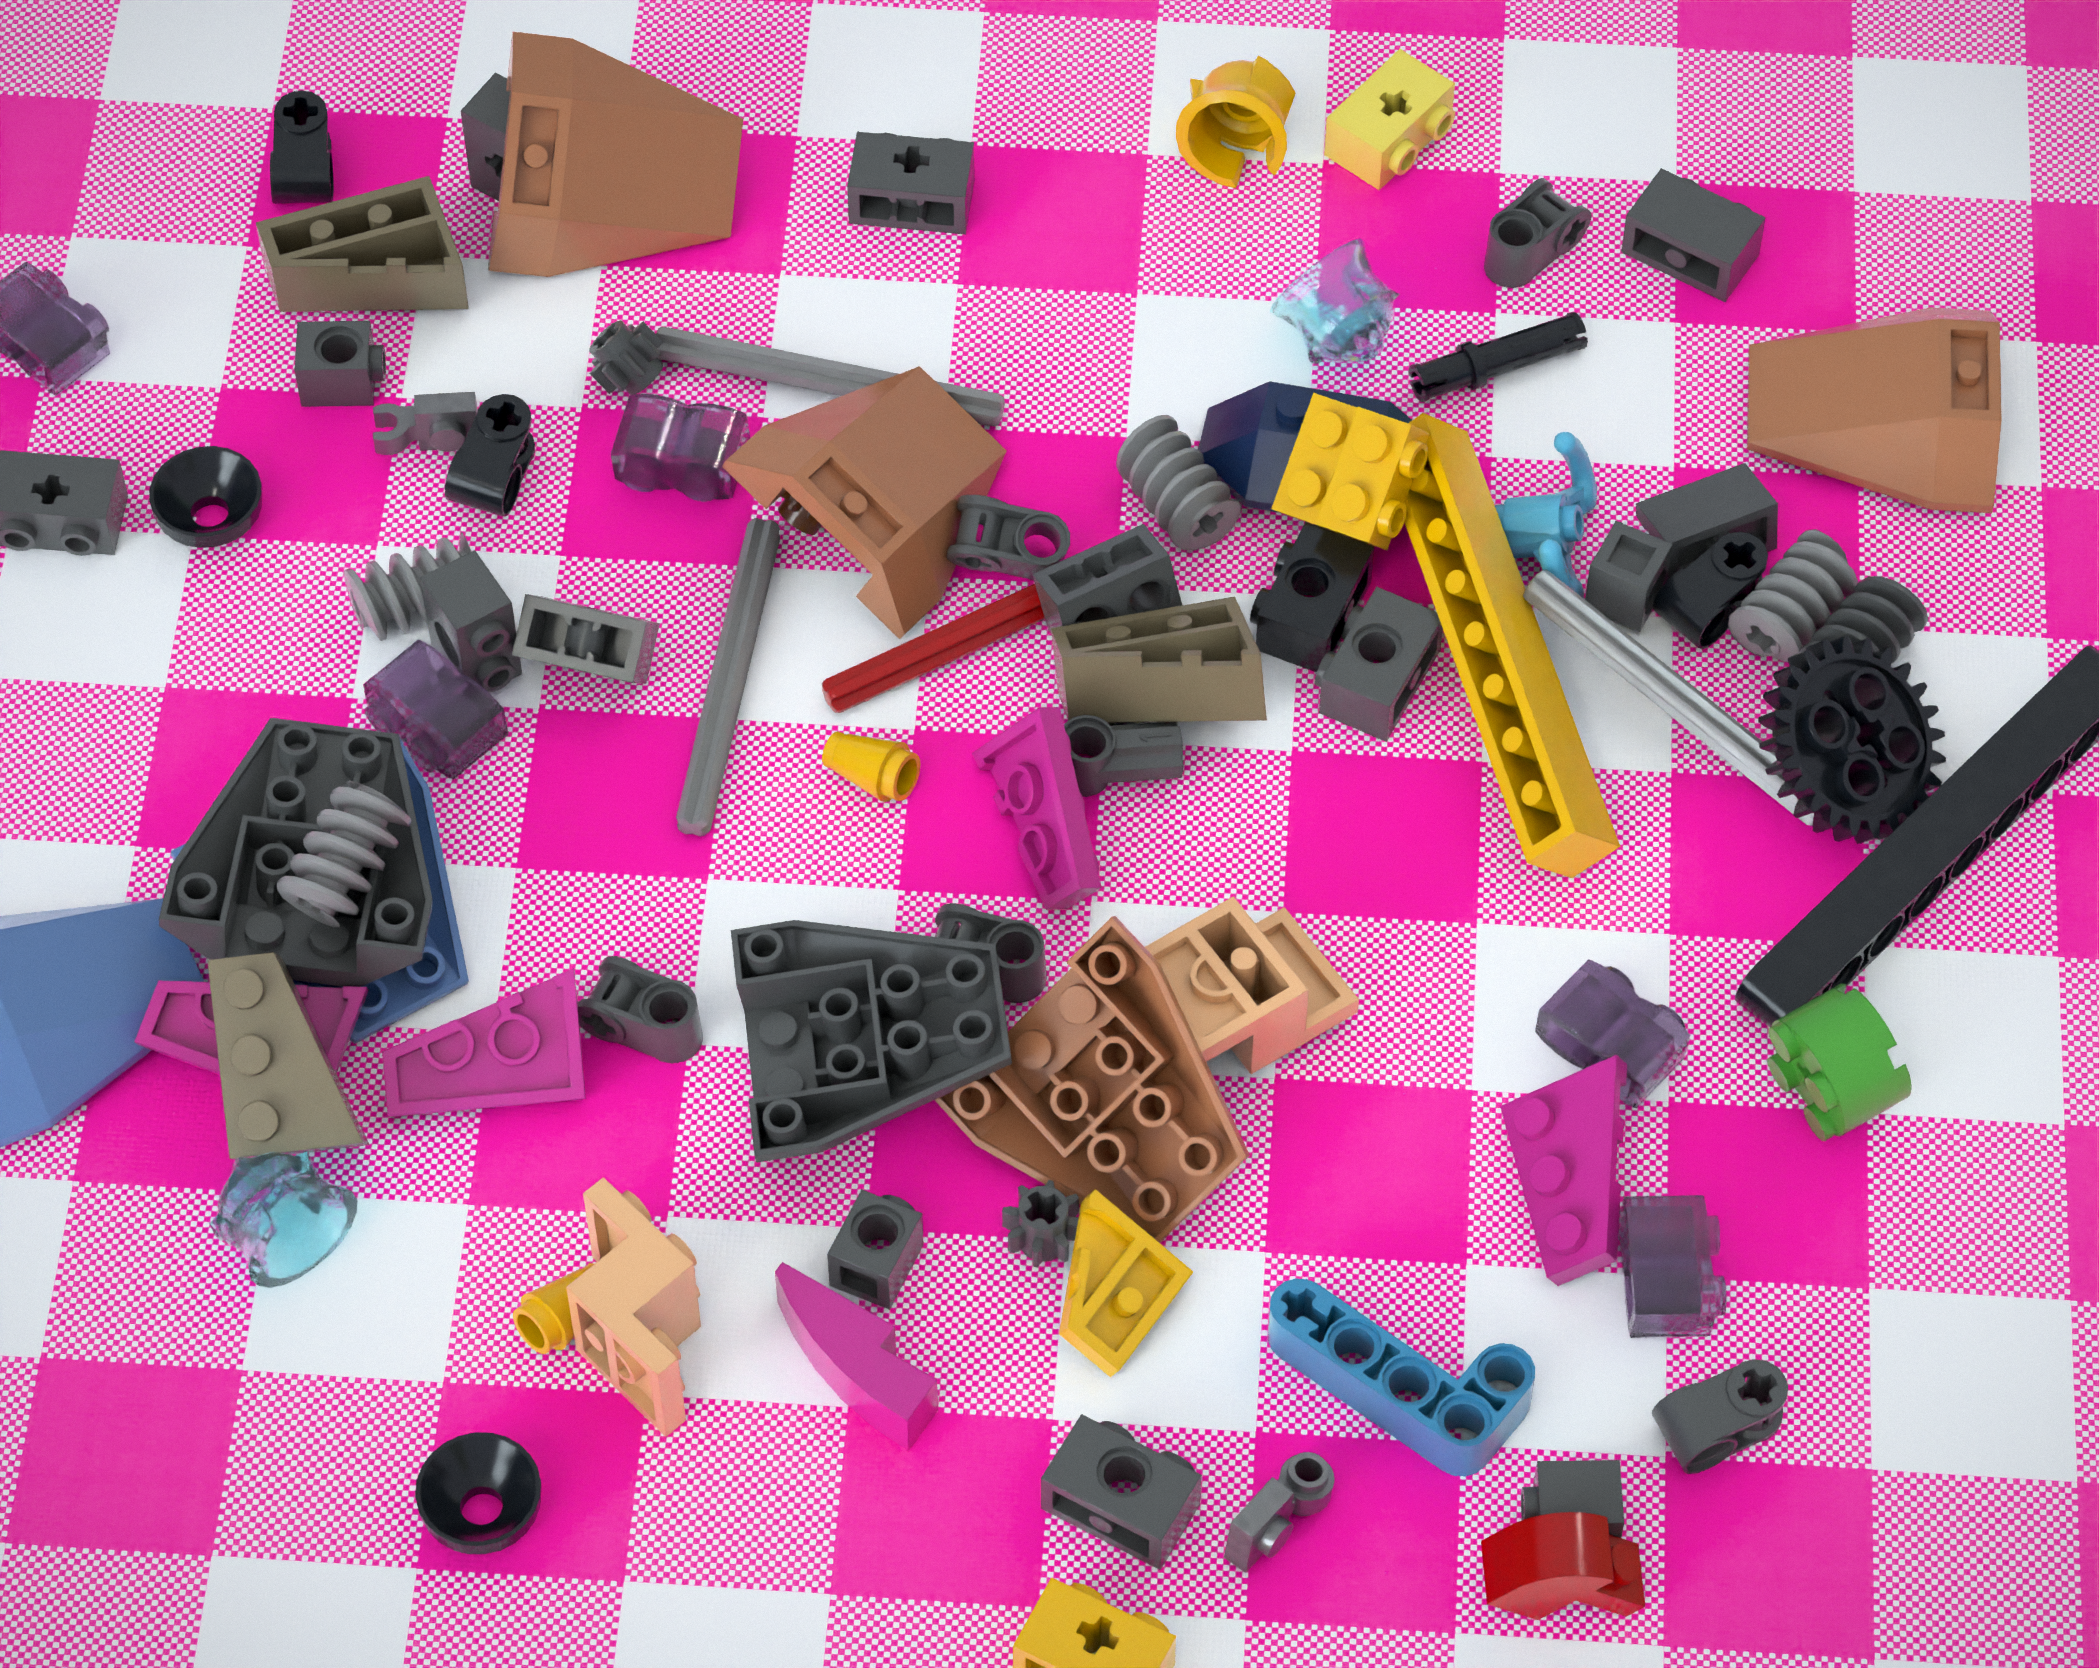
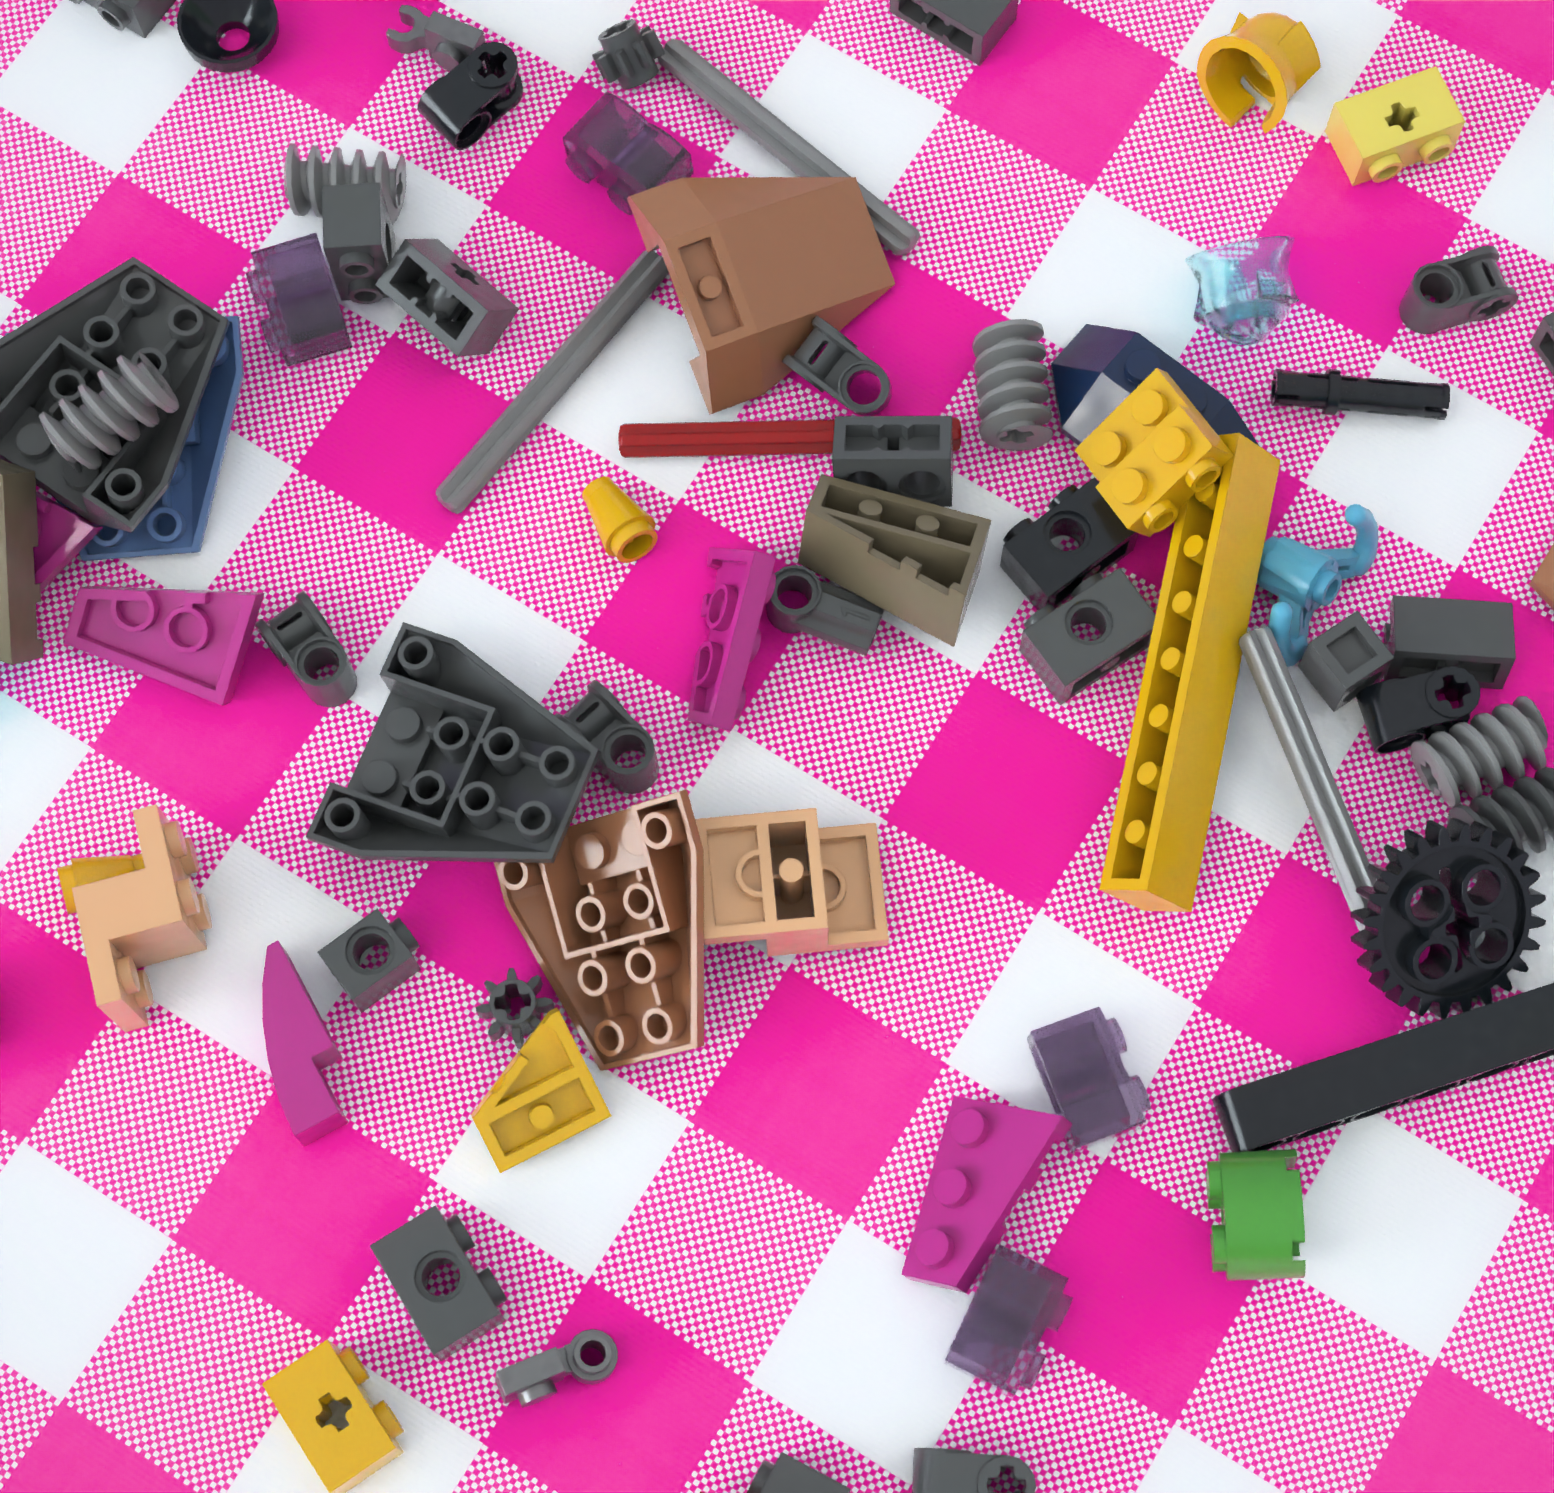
camera: 30 degrees right, 15 degrees up
dark azure beam [1268,1278,1535,1477] -> none

